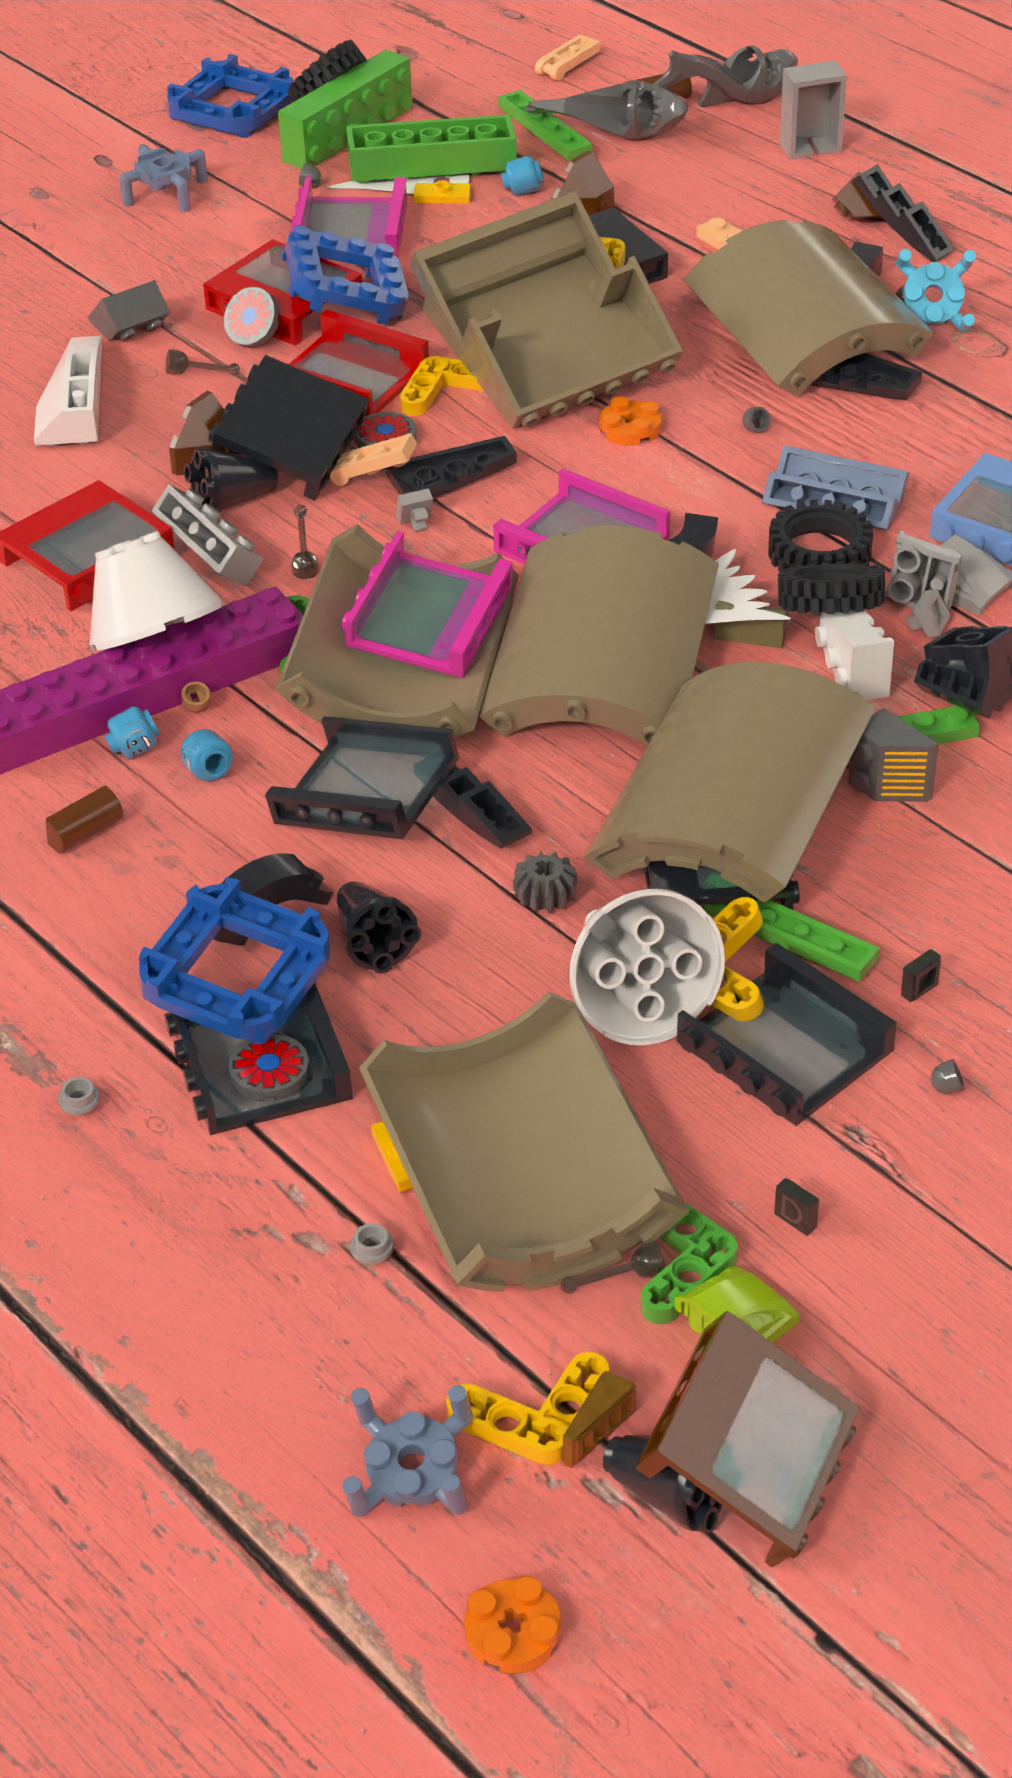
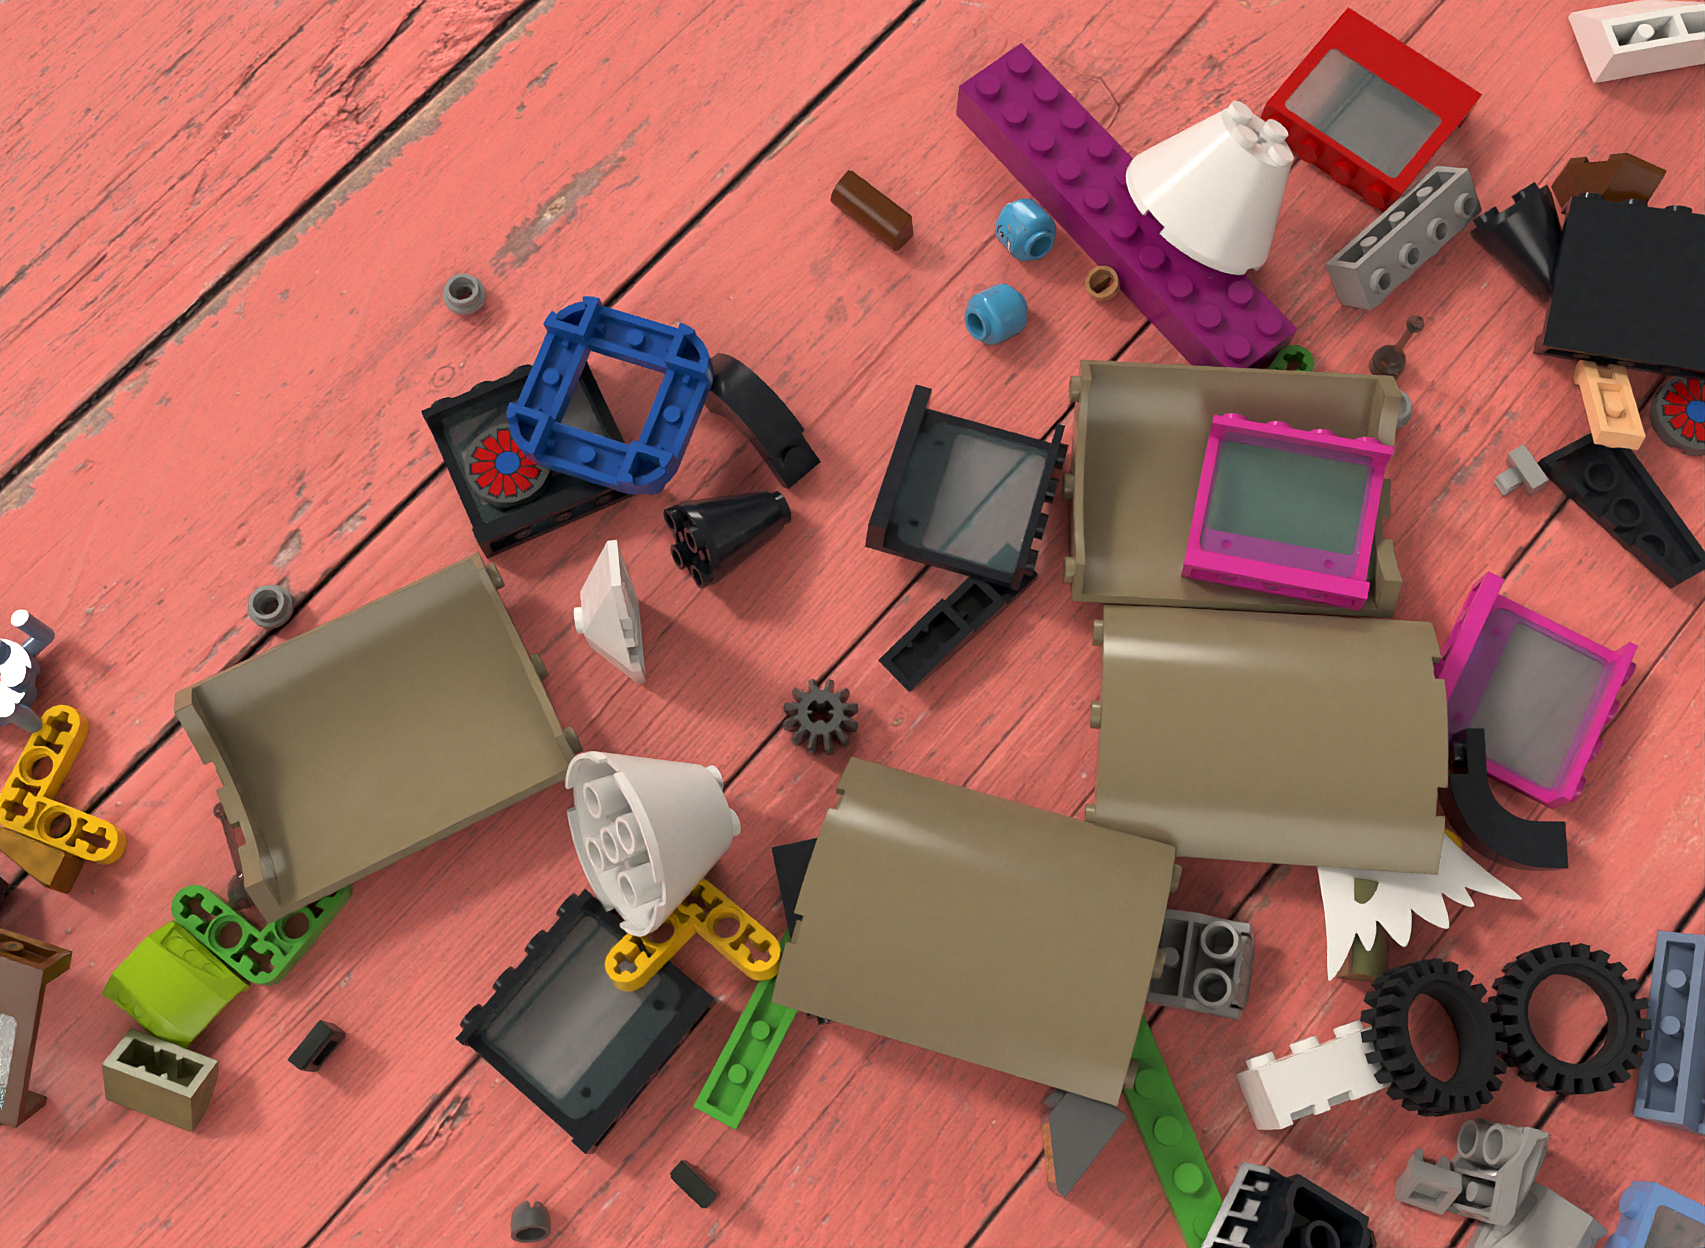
camera: 80 degrees right, 30 degrees up
none -> olive brick [102,1028,218,1133]
none -> white wedge [574,540,647,684]

